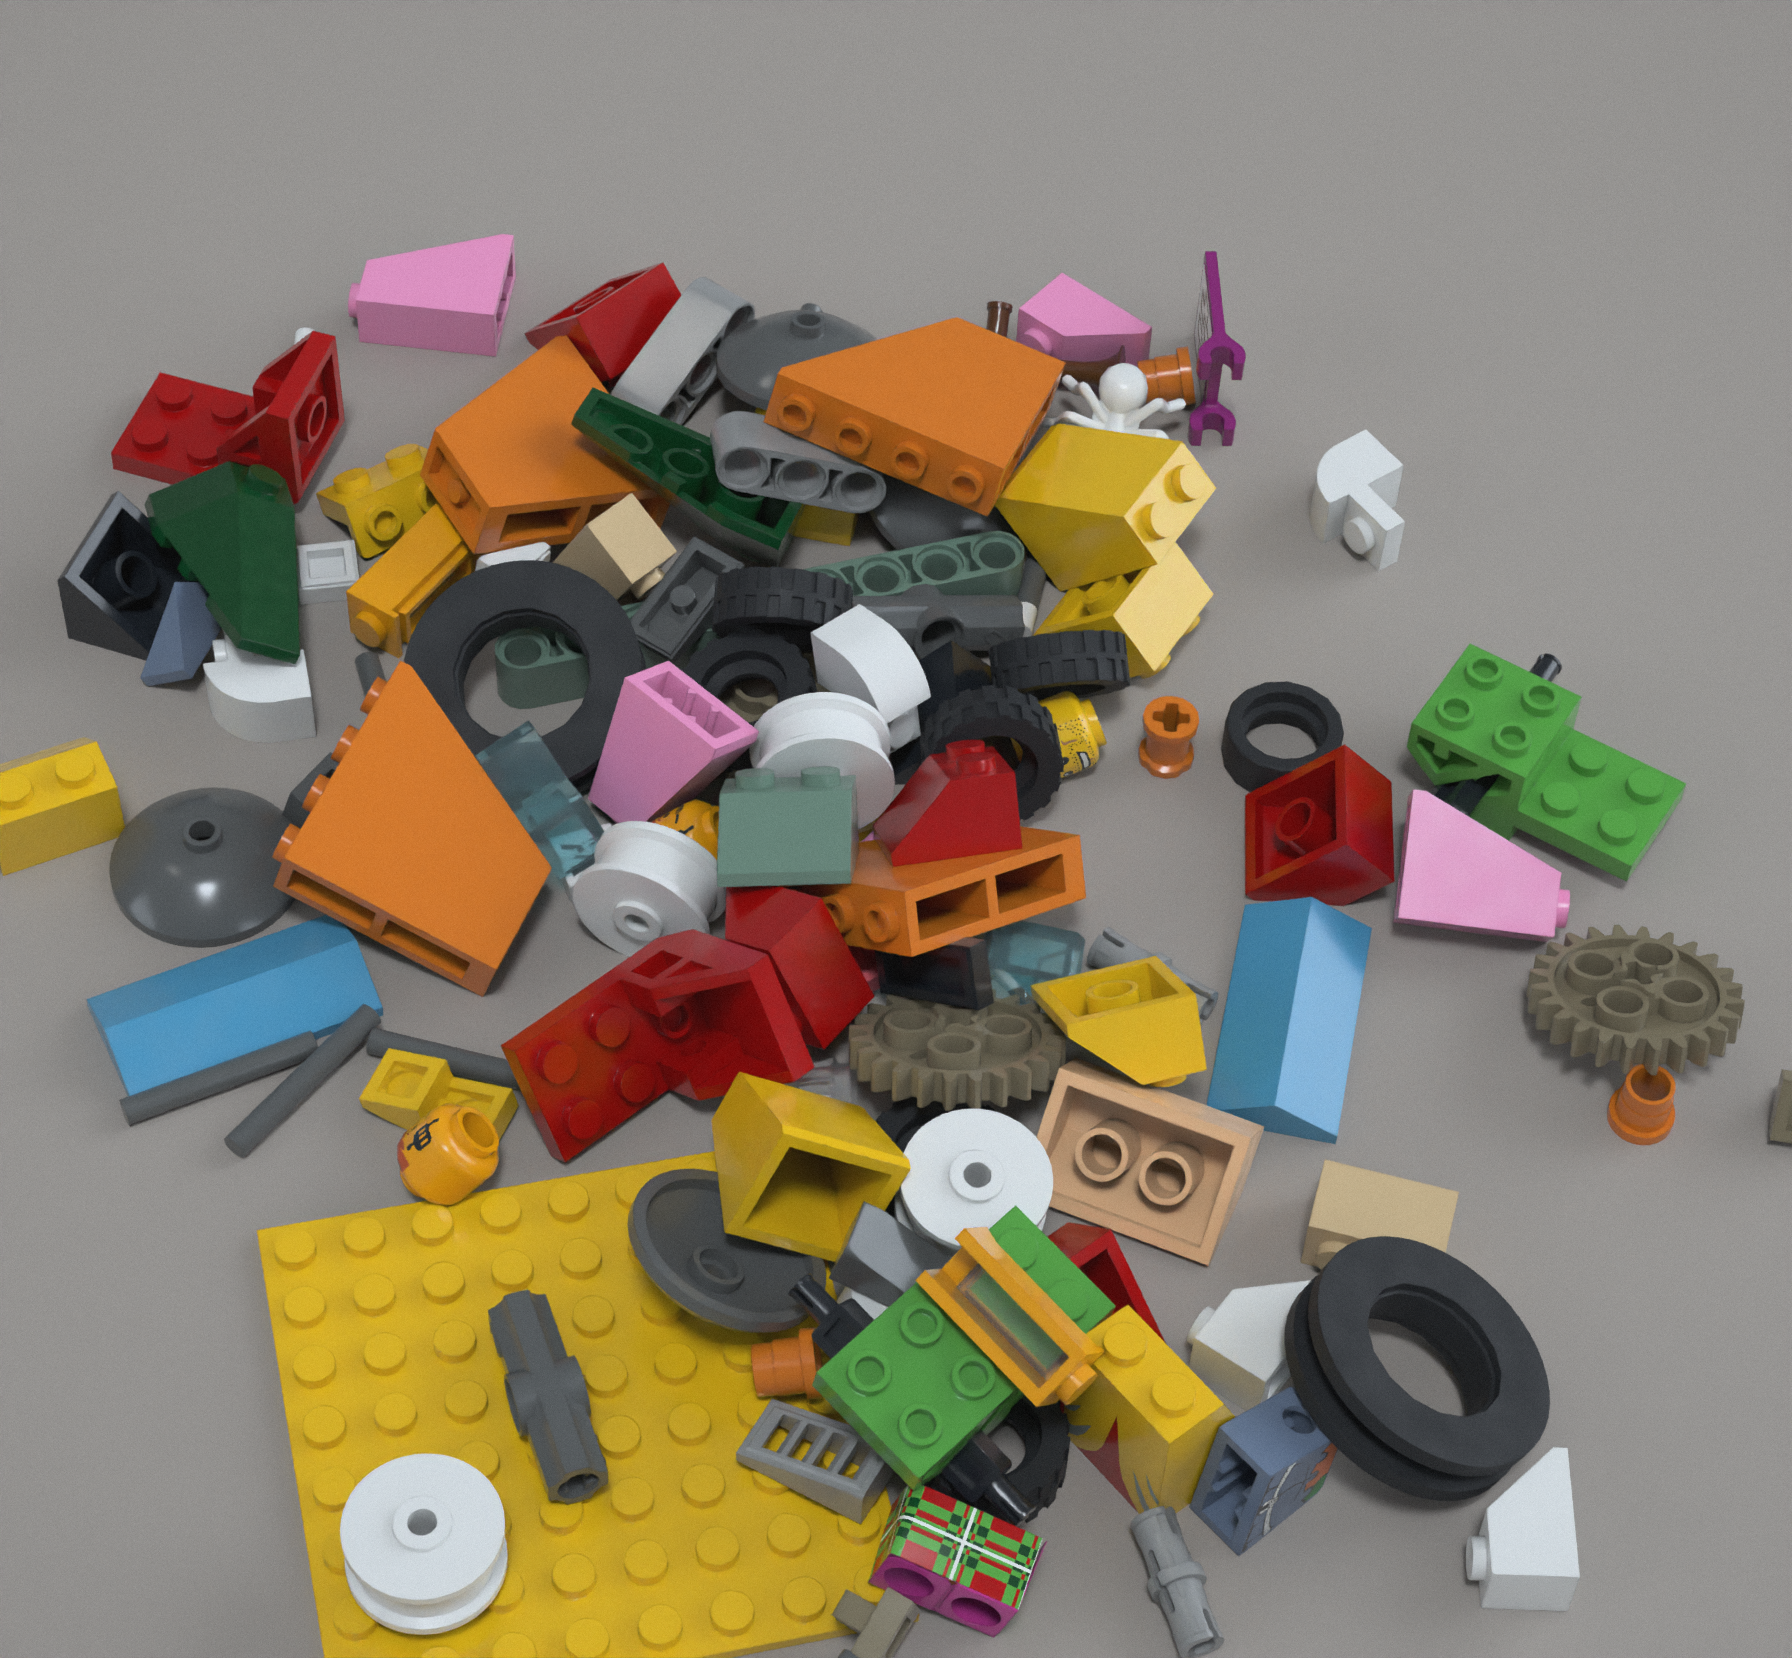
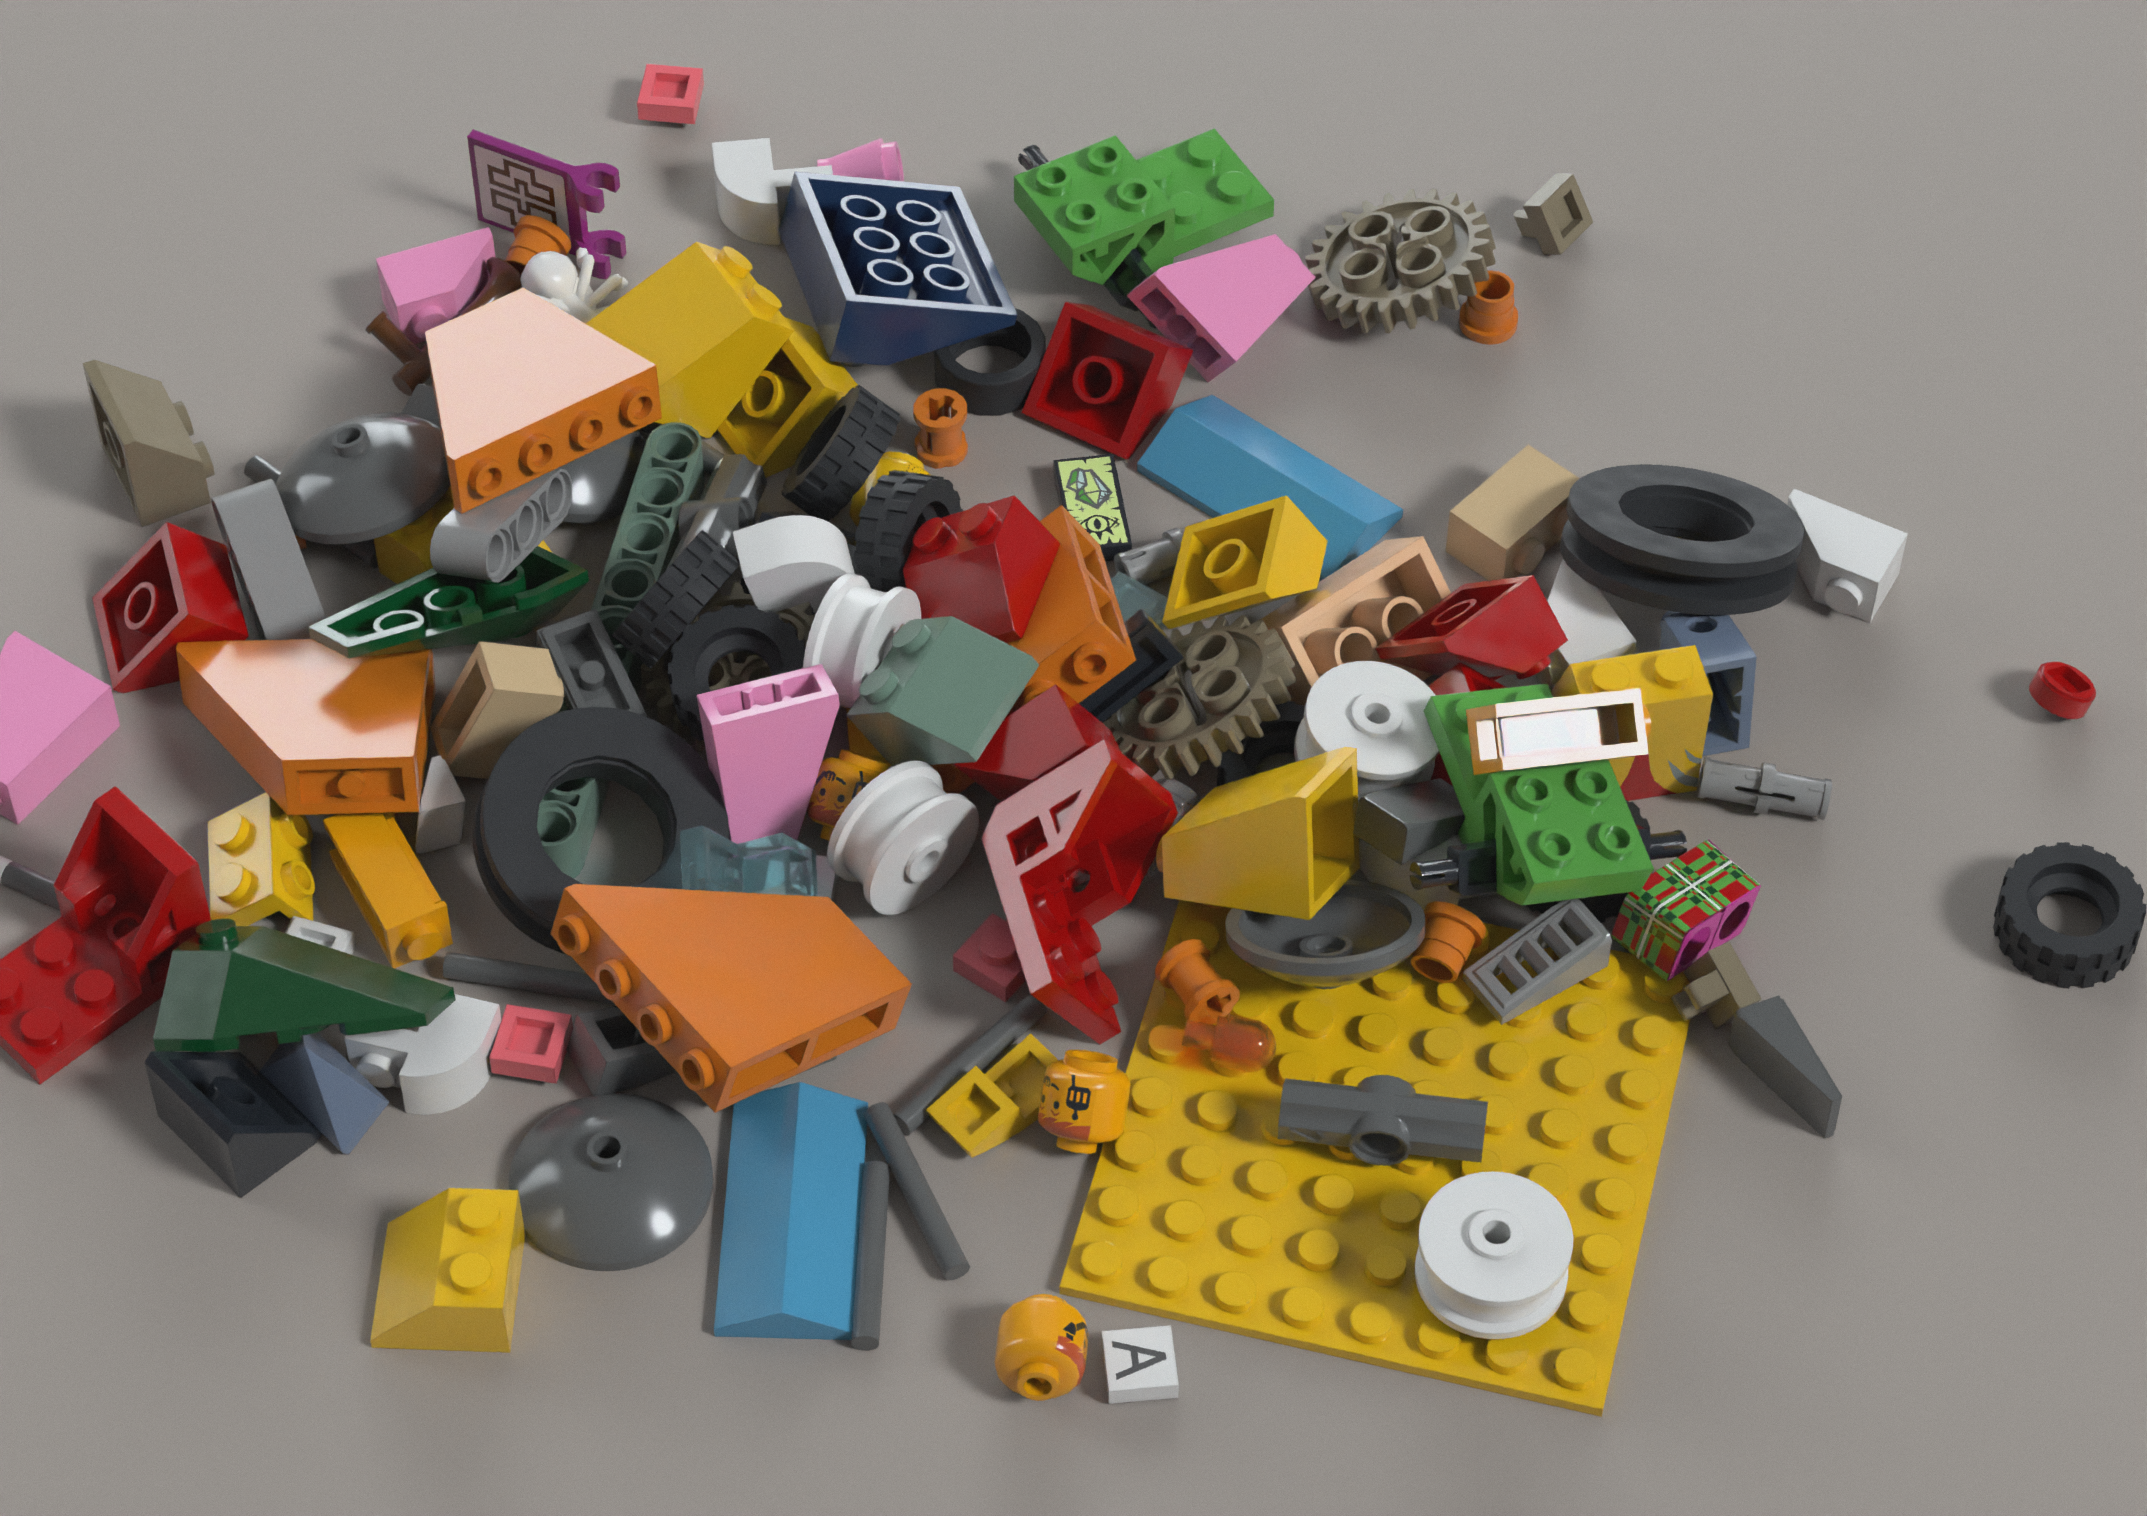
camera: 60 degrees left, 0 degrees up
none -> dark tan slope [82,359,215,527]
none -> coral plate [489,1004,573,1084]
none -> coral plate [637,64,704,124]
none -> dark blue slope [779,171,1018,367]
none -> bright pink cone [817,138,904,181]
none -> light orange head [994,1294,1089,1401]
none -> tile [1053,454,1132,561]
none -> white tile [1101,1325,1179,1404]
none -> orange bush [1155,939,1240,1028]
none -> clear orange cylinder [1181,1014,1276,1073]
none -> red slope [1375,575,1568,680]

